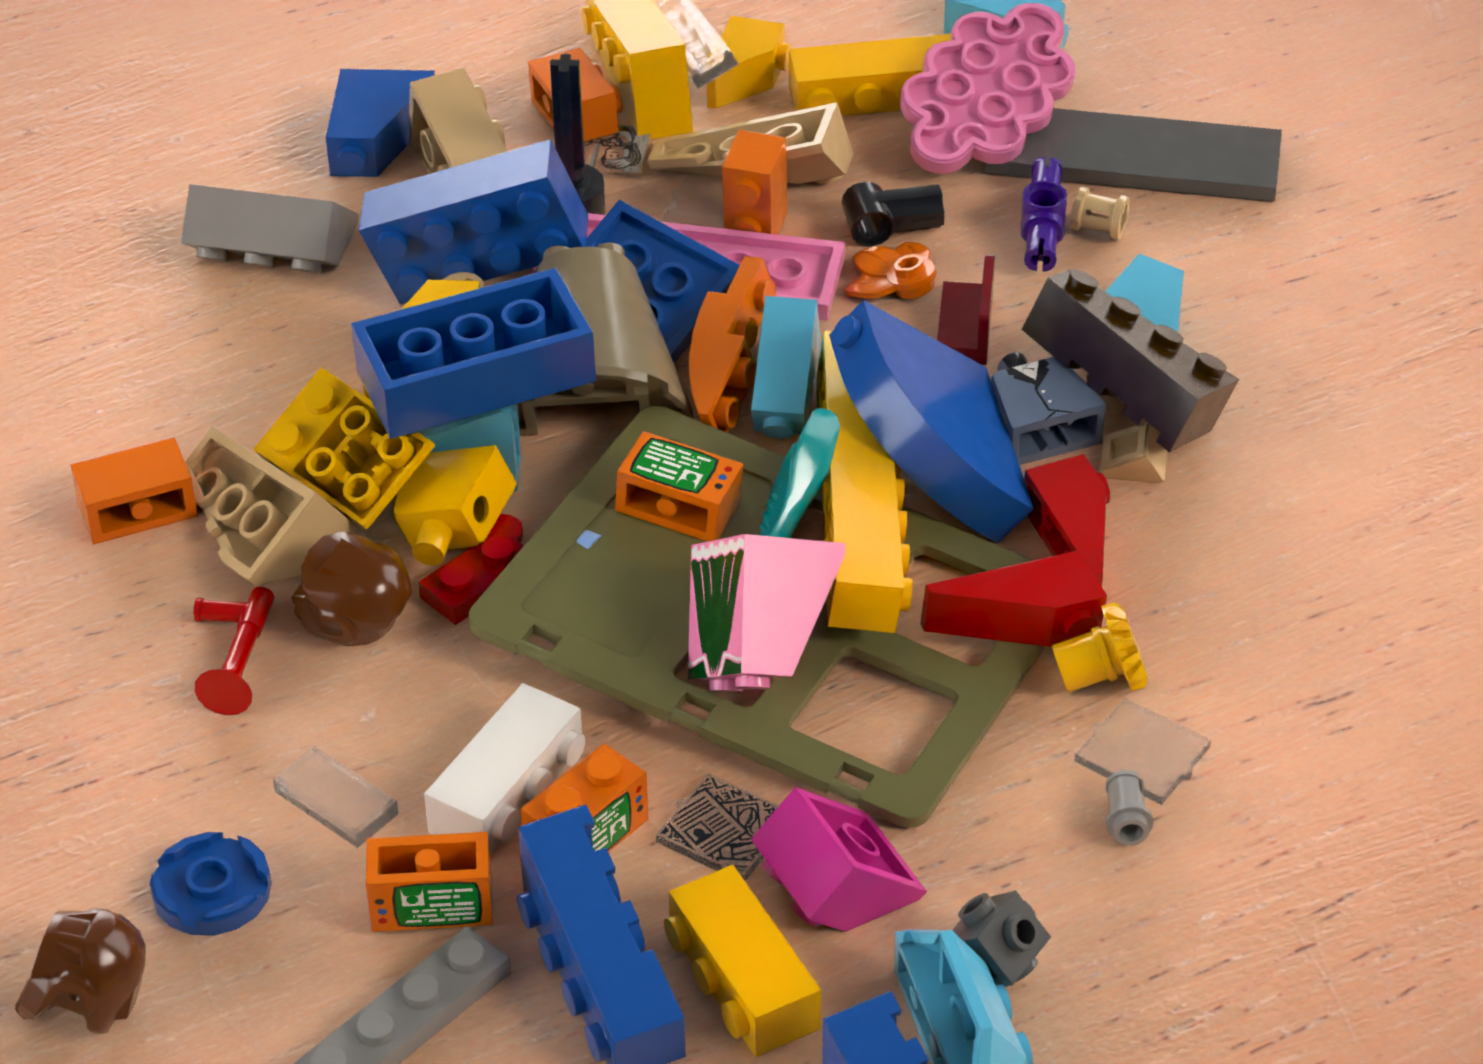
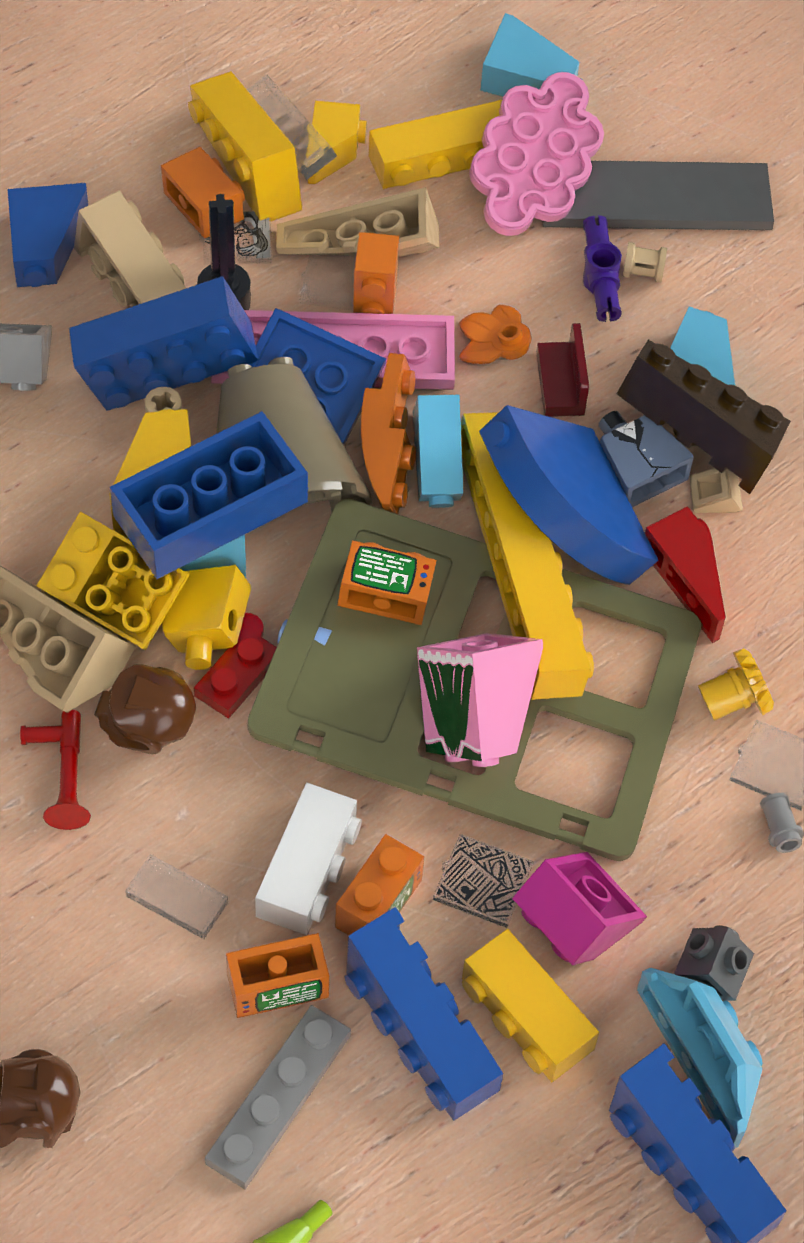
camera: 15 degrees left, 15 degrees up
blue tile [149,832,272,936] -> none
teal animal [759,408,840,538] -> none
black piece [841,182,945,246] -> none
red slope [920,550,1107,647] -> none

